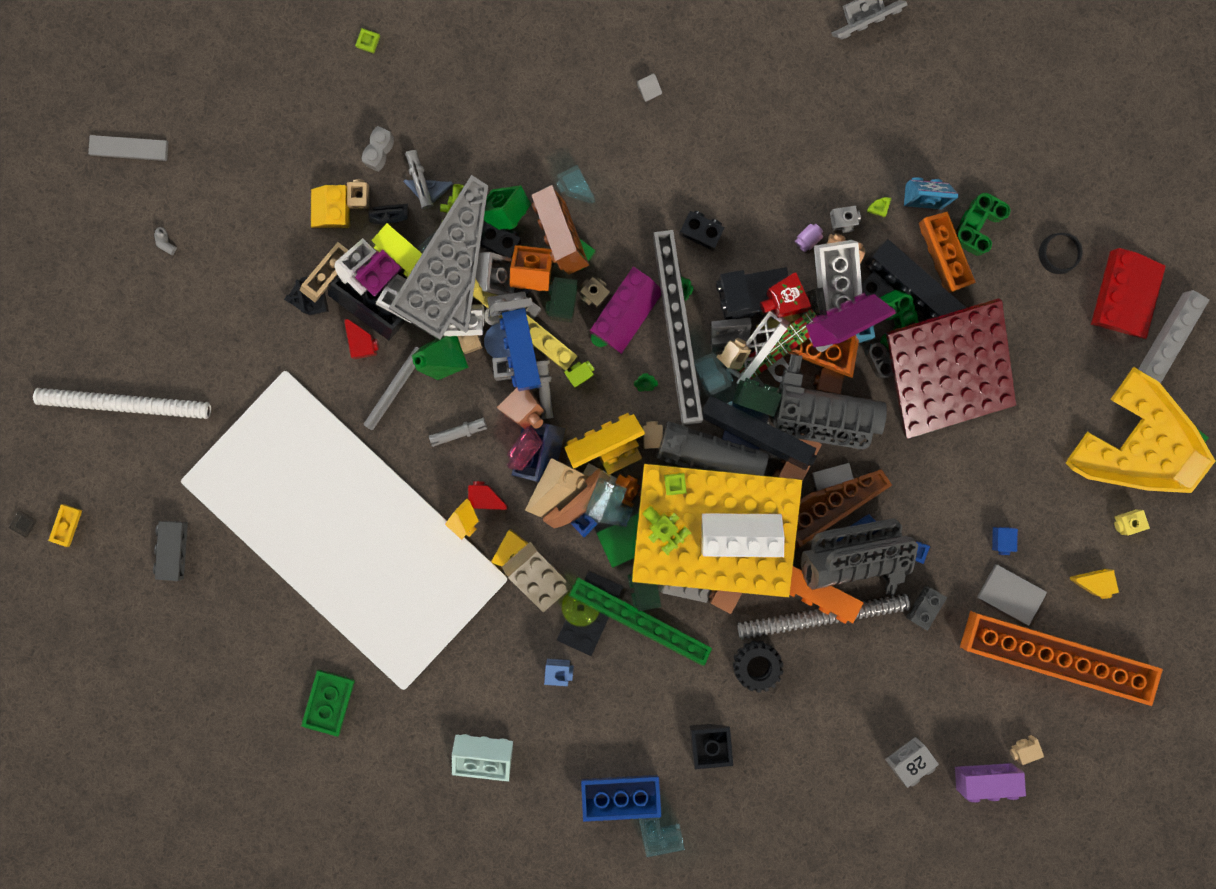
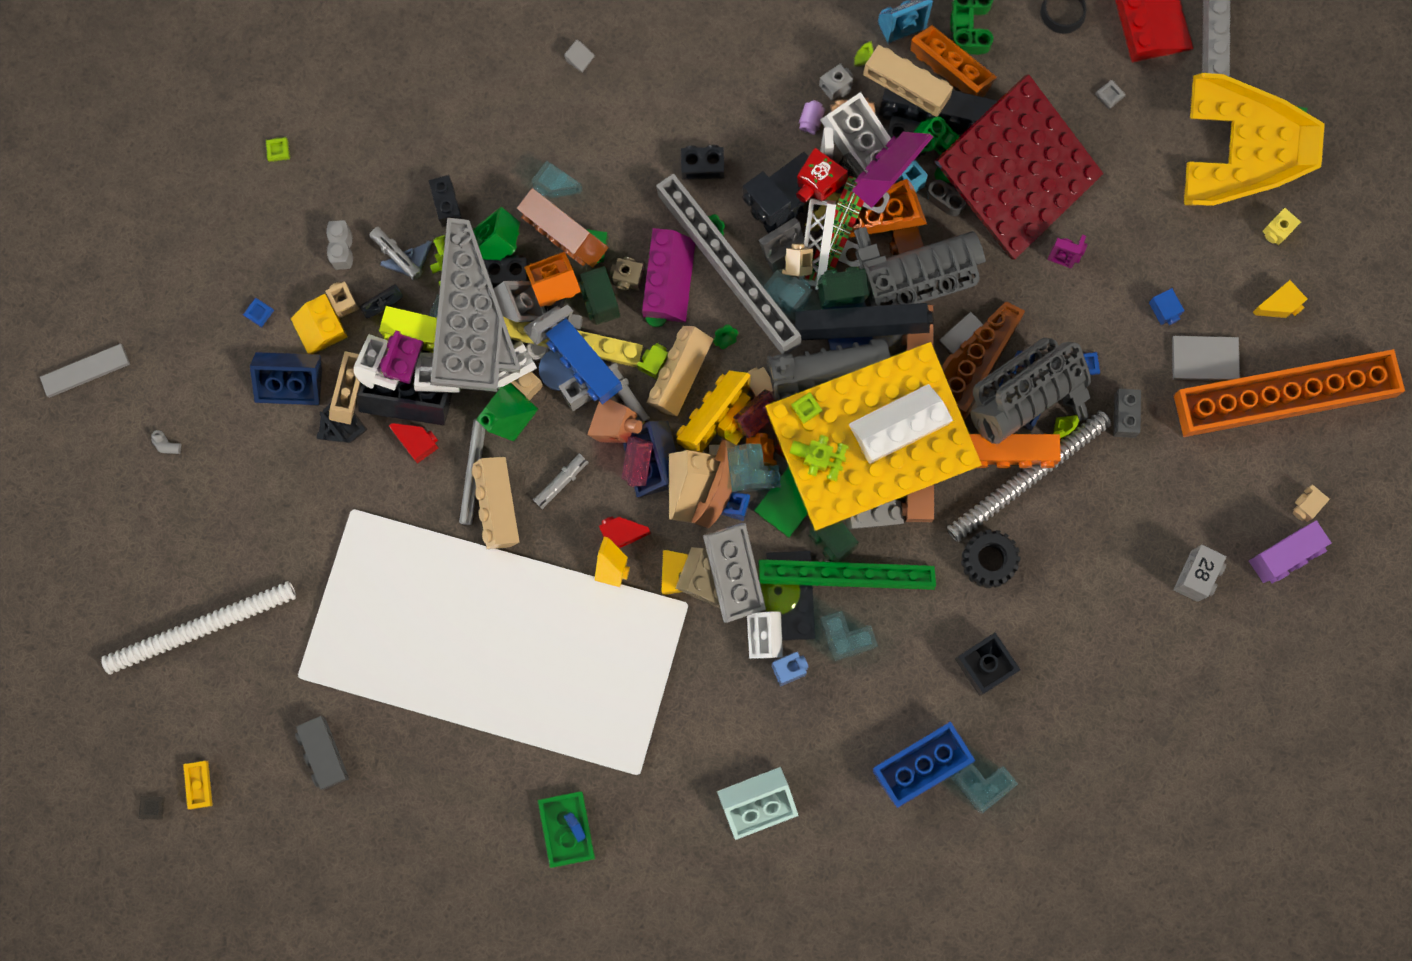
camera: 25 degrees left, 10 degrees down
none -> blue tile [243,298,274,328]
none -> dark blue slope [250,352,322,405]
none -> black brick [428,175,462,227]
none -> tan brick [472,457,519,549]
none -> blue tile [564,812,586,842]
none -> tan brick [646,326,713,416]
none -> light grey tile [703,523,766,623]
none -> clear pink bracket [733,389,776,438]
none -> white brick [747,612,783,659]
none -> clear light blue brick [820,611,878,662]
none -> white tile [821,127,834,159]
none -> tan brick [863,45,953,117]
none -> magenta bracket [1047,234,1088,269]
none -> lime tile [1053,415,1079,438]
none -> light grey tile [1095,80,1126,109]

